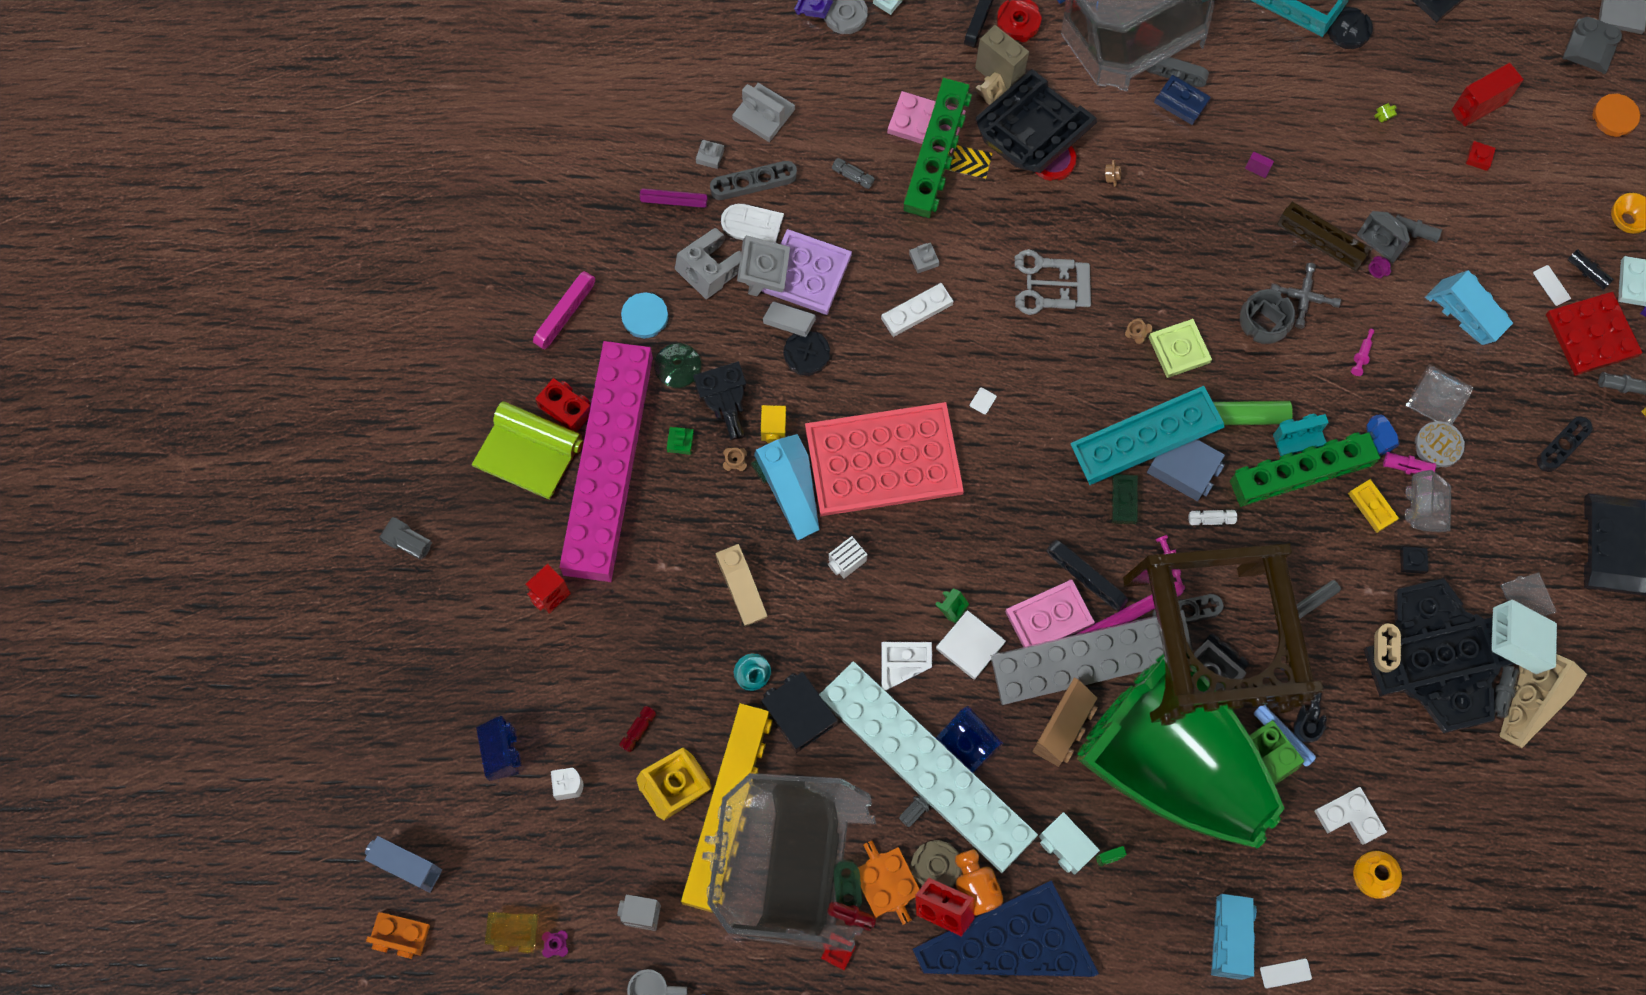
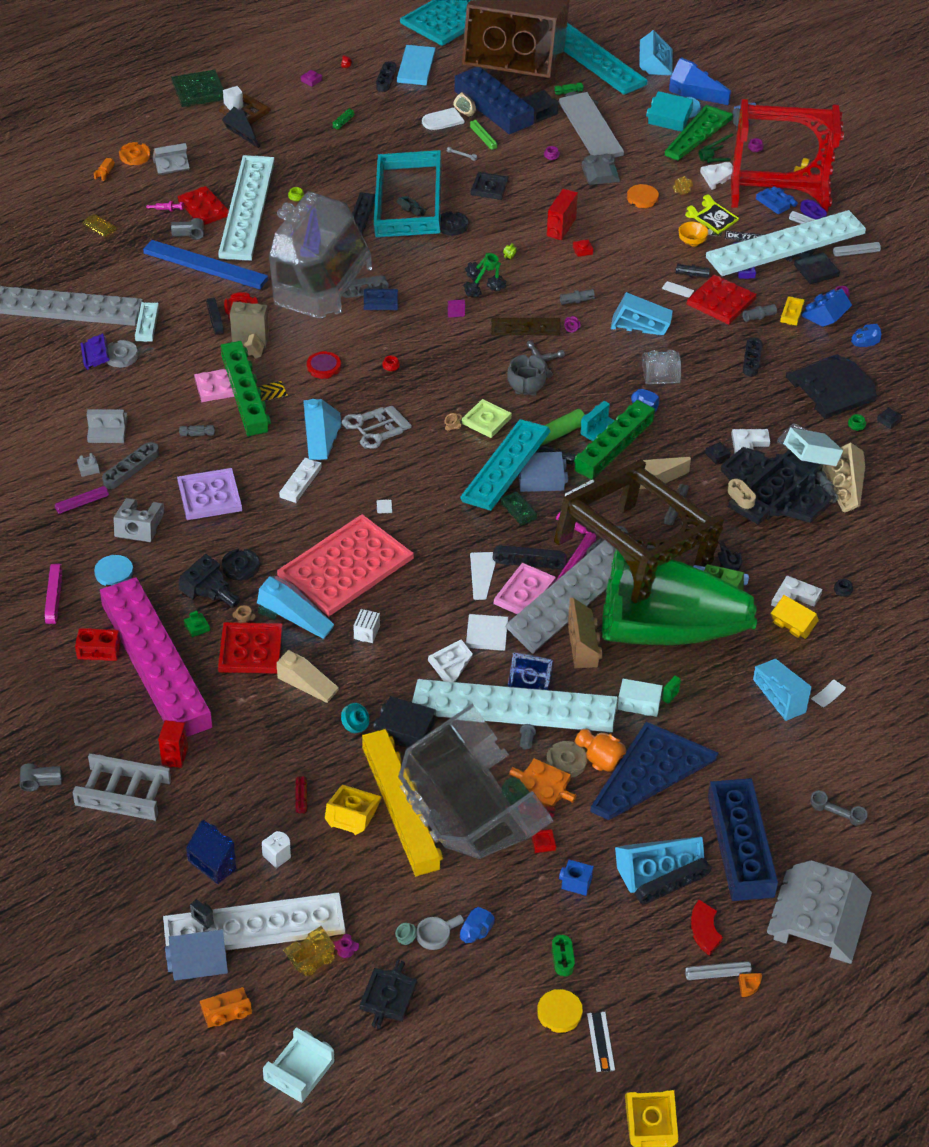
camera: 35 degrees left, 25 degrees down
lime door [472,401,584,500] -> none
light grey brick [618,895,661,931] -> none
clear green dish [654,343,701,388] -> none
white window [721,204,784,243] -> none
light grey bracket [737,235,790,296] -> none
yellow brick [761,405,786,443] -> none
light grey tile [763,302,816,337] -> none
black tile [783,330,830,376] -> none
light grey tile [909,243,939,274] -> none
red brick [915,878,975,937] -> none
green tile [936,588,969,623] -> none
black wedge [975,69,1097,173] -> none
medium nougat plate [1105,160,1121,187] -> none
yellow plate [1348,479,1399,533] -> none
dark pink piece [1351,329,1374,376] -> none
light orange piece [1353,851,1402,899] -> none
dark grey slope [1357,211,1410,263] -> none
dark pink pin [1383,452,1436,478] -> none
clear brick [1405,470,1451,532] -> none
light grey tile [1415,421,1464,468] -> none
none -> light grey fence [73,753,171,821]
none -> white plate [163,893,345,950]
none -> black plate [190,899,214,929]
none -> red plate [218,622,283,673]
none -> black tile [222,549,260,581]
none -> medium azure wedge [304,399,341,460]
none -> red plate [382,356,400,371]
none -> sand green plate [395,923,417,945]
none -> black plant [463,253,507,298]
none -> white sticker [470,552,496,600]
none -> black axle [539,445,576,465]
none -> tan slope [640,457,691,489]
none -> white plate [732,429,770,453]
none -> yellow brick [771,595,819,639]
none -> black plate [834,579,853,597]
none -> green plate [848,414,866,431]

